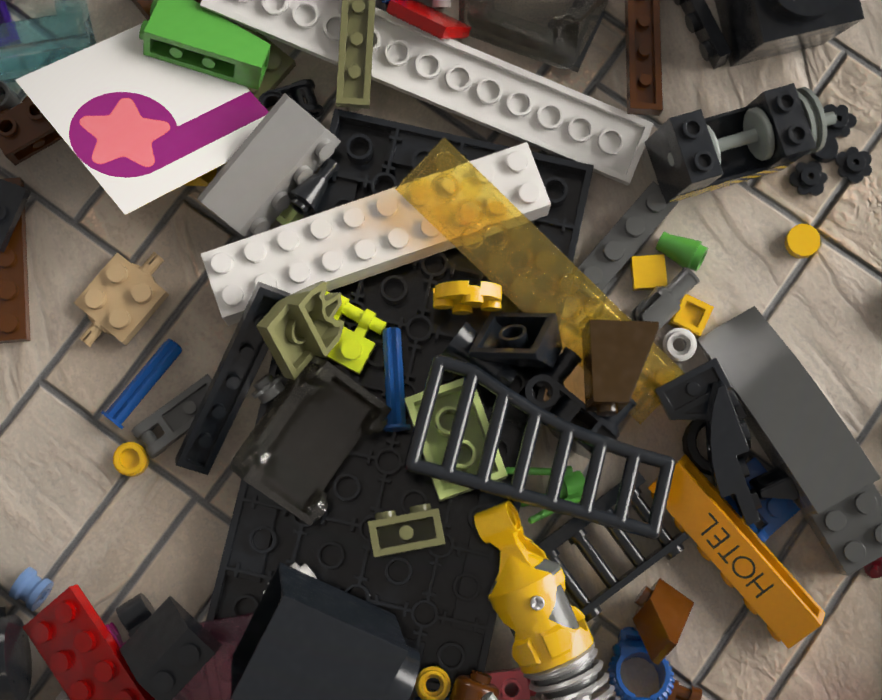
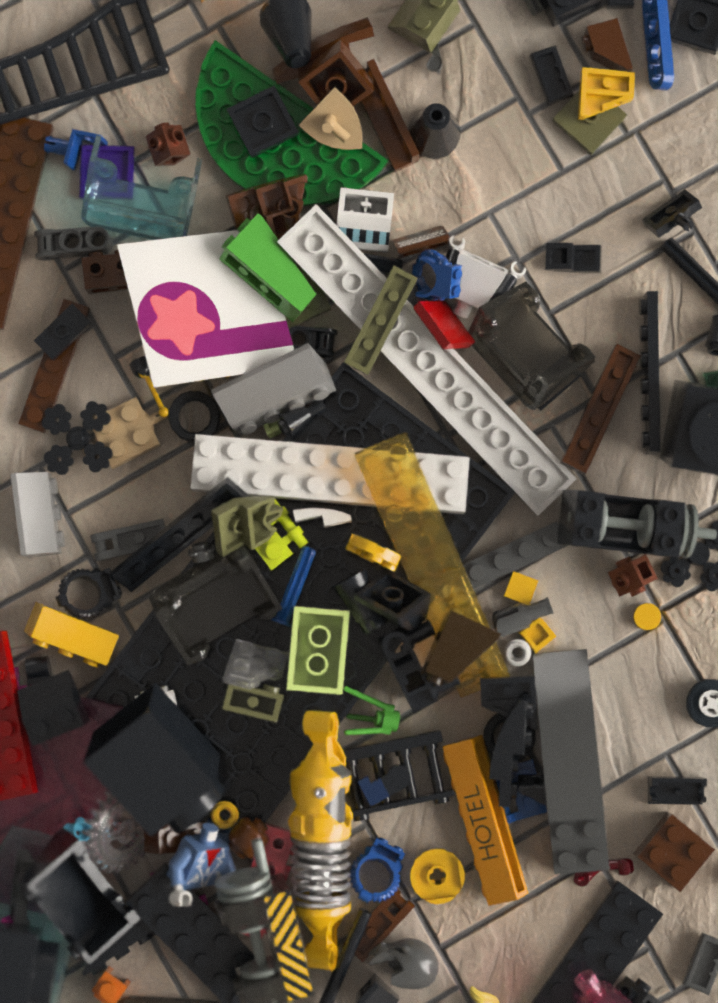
camera: 25 degrees right, 5 degrees up
blue axle [100,339,182,429] -> none
yellow tile [113,442,149,477] -> none
black bar [404,355,676,539] -> none
reddish brown slope [632,578,694,665] -> none
bright green cone [656,231,708,272] -> none
none -> light grey slope [10,472,65,558]
none -> yellow wedge [24,602,119,668]
none -> black plant [42,401,113,475]
none -> black piece [55,568,122,620]
none -> hinge [129,356,169,418]
none -> black tyre [169,391,220,443]
none -> clear plate [223,639,289,689]
none -> white slope [293,508,351,528]
none -> leg [358,764,411,806]
none -> yellow plate [410,848,465,904]
none -> copper brick [608,554,658,597]

